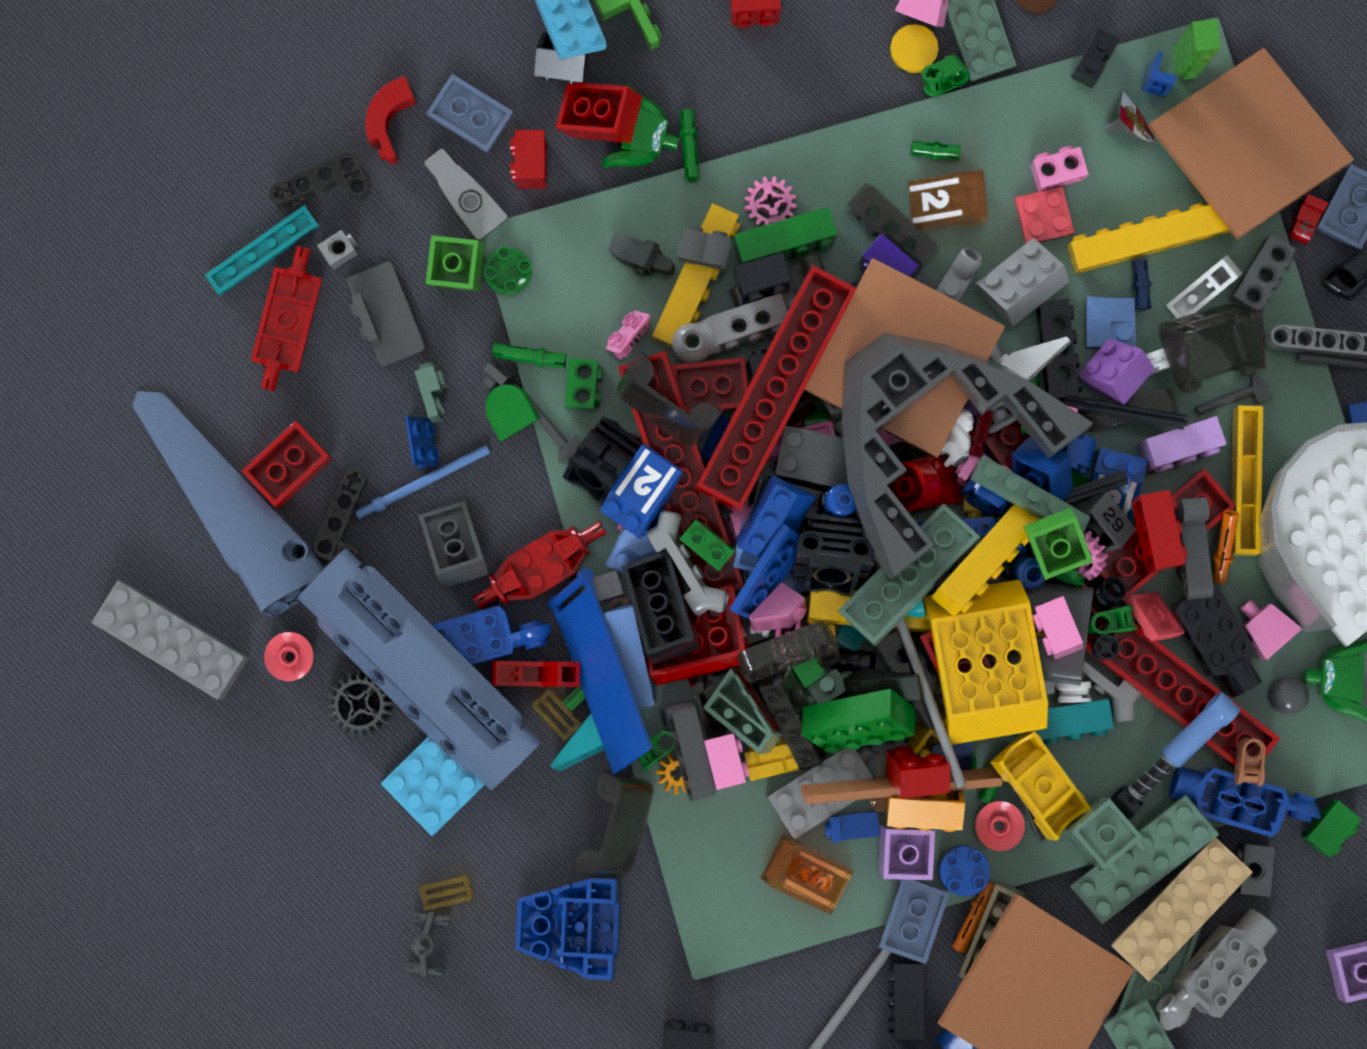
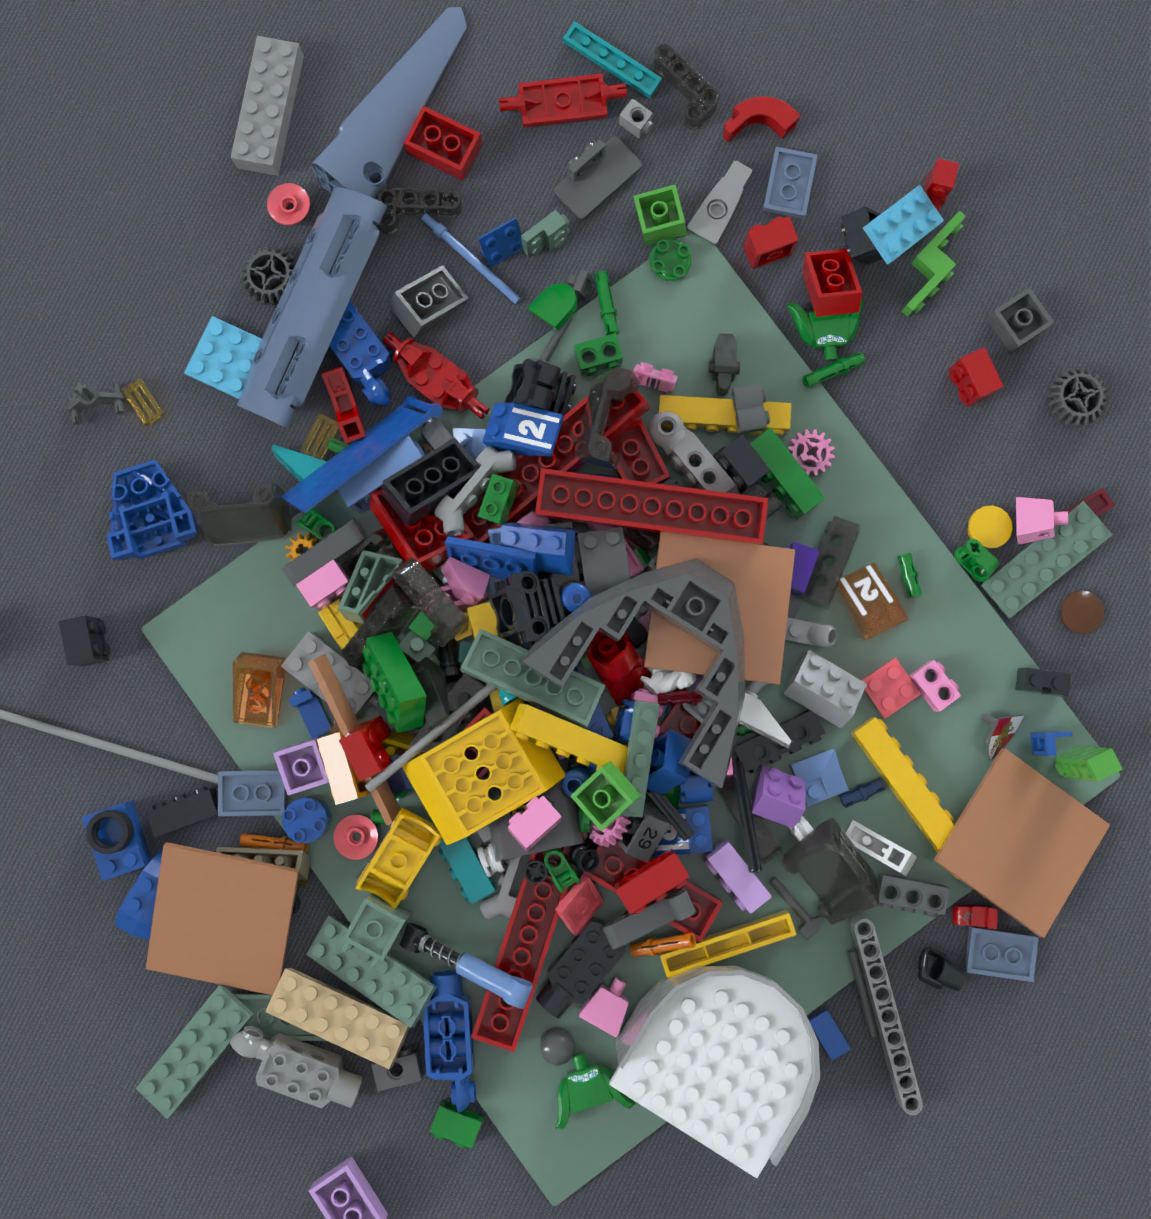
camera: 75 degrees right, 0 degrees up
nougat piece [1234,737,1266,786] -> none

